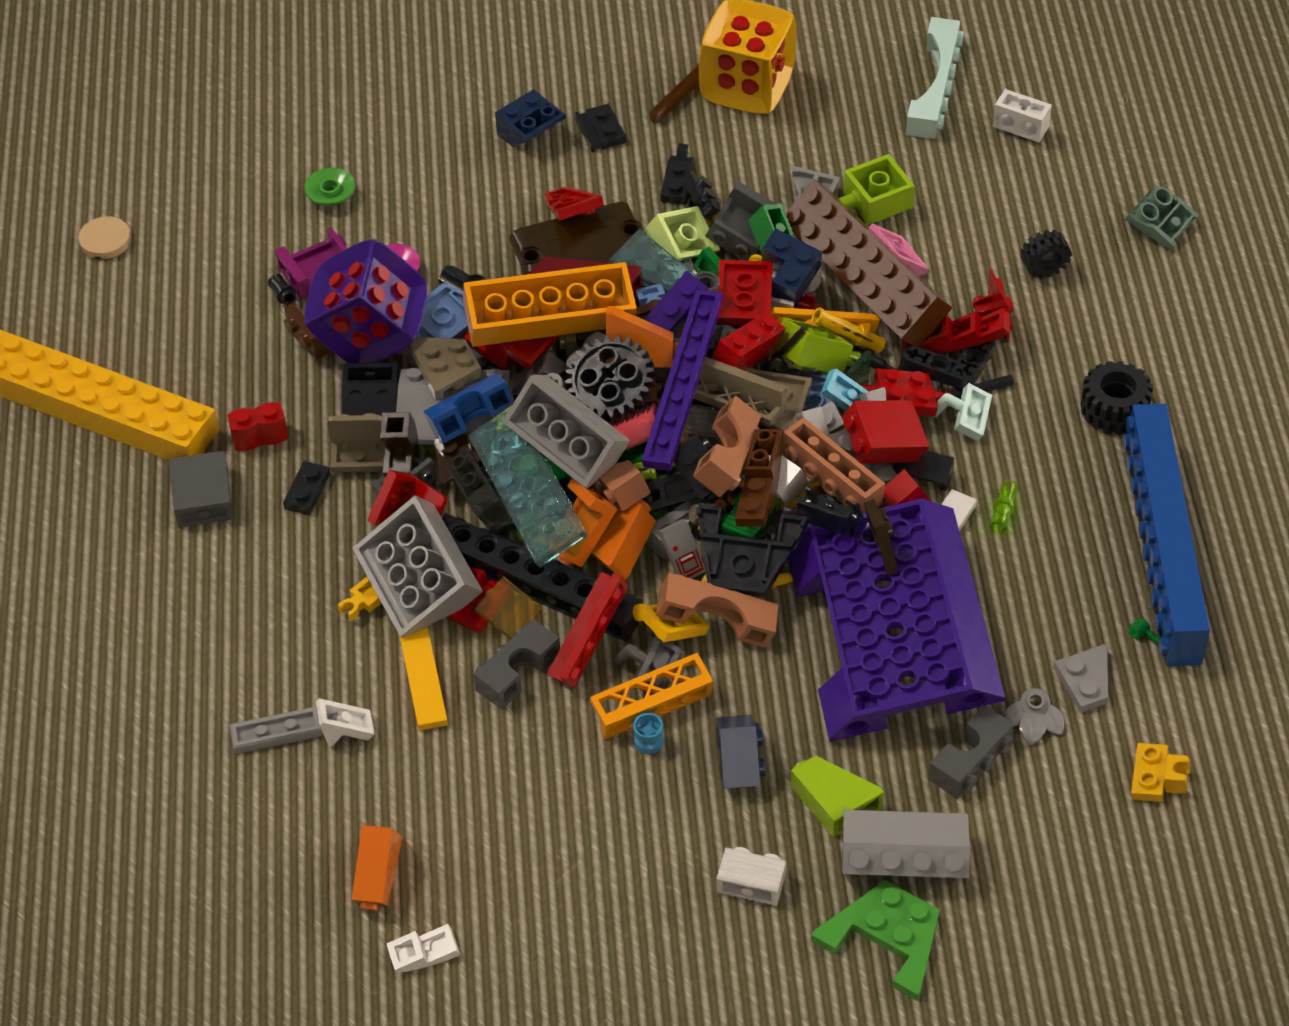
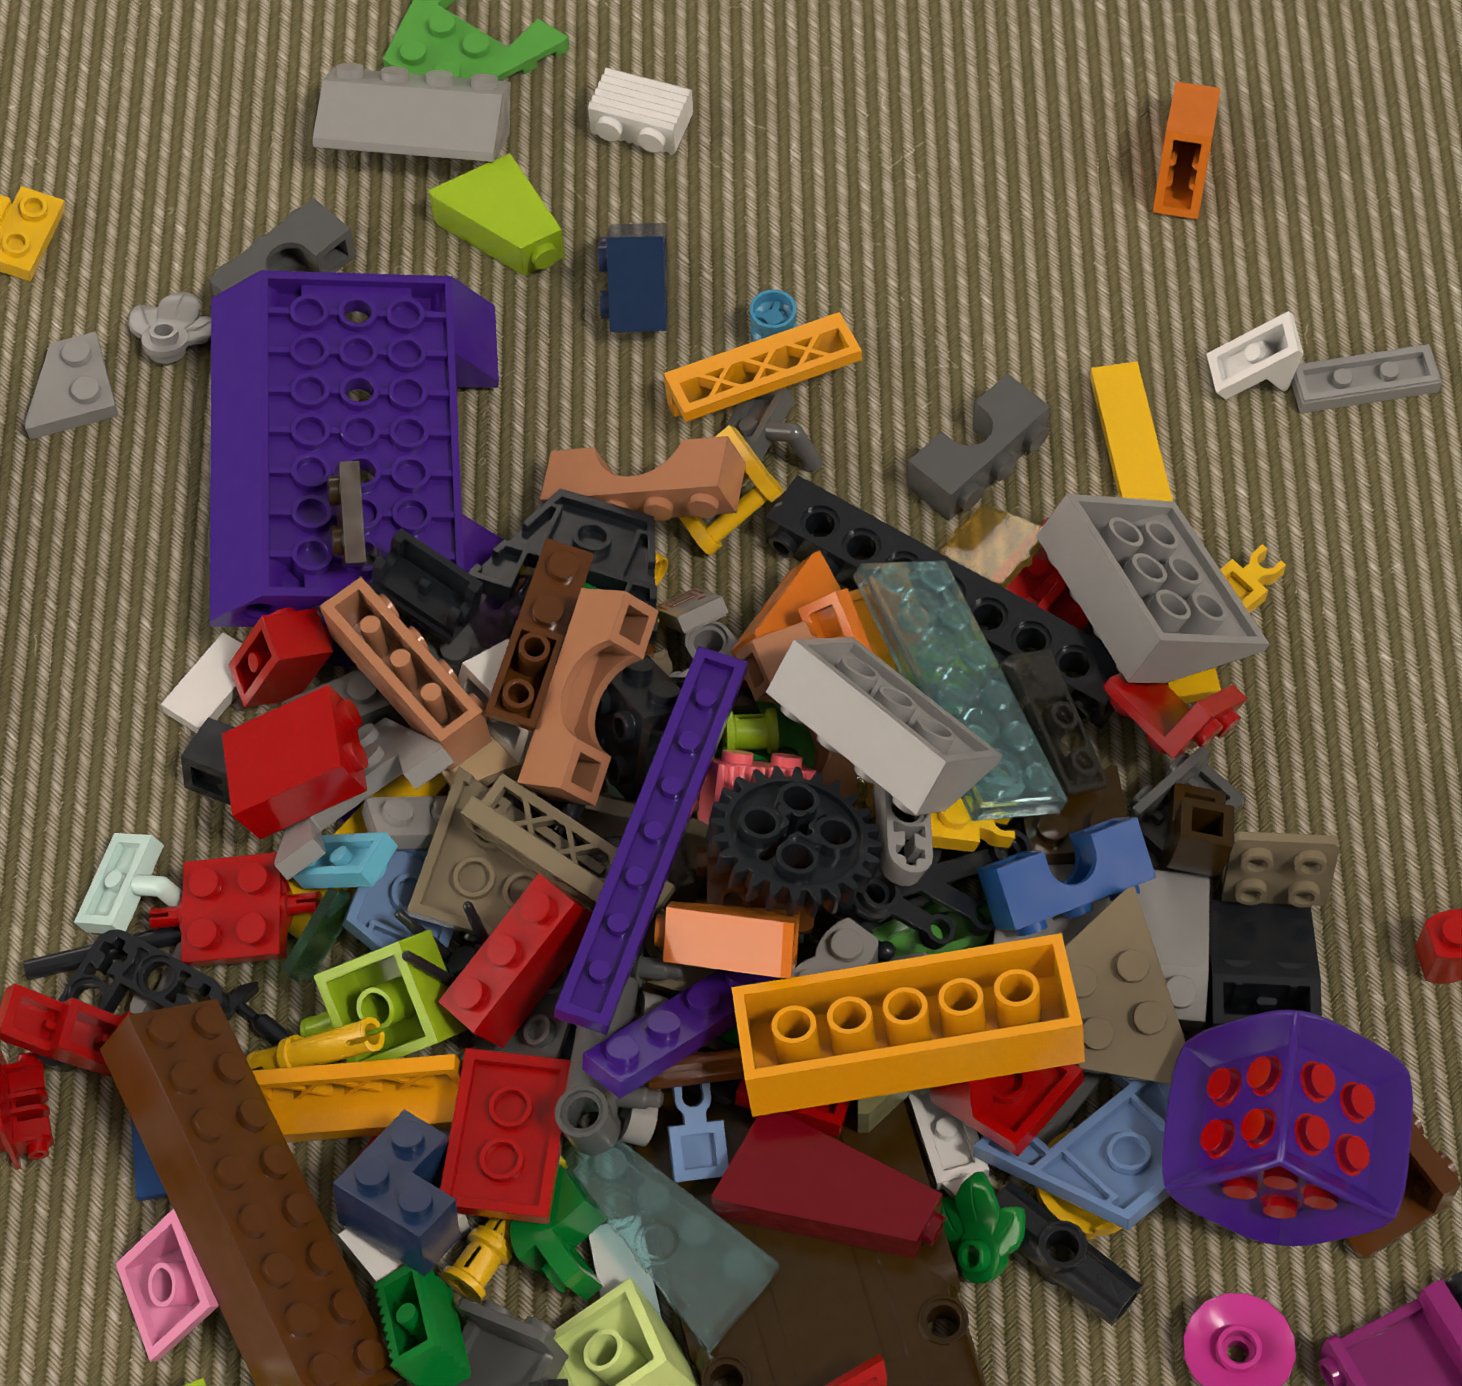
camera: 175 degrees left, 10 degrees up
black plate [283,461,331,515] -> none
white slope [387,924,460,973] -> none
red fence [547,572,629,689] -> none
clear neon green pin [989,480,1019,534] -> none

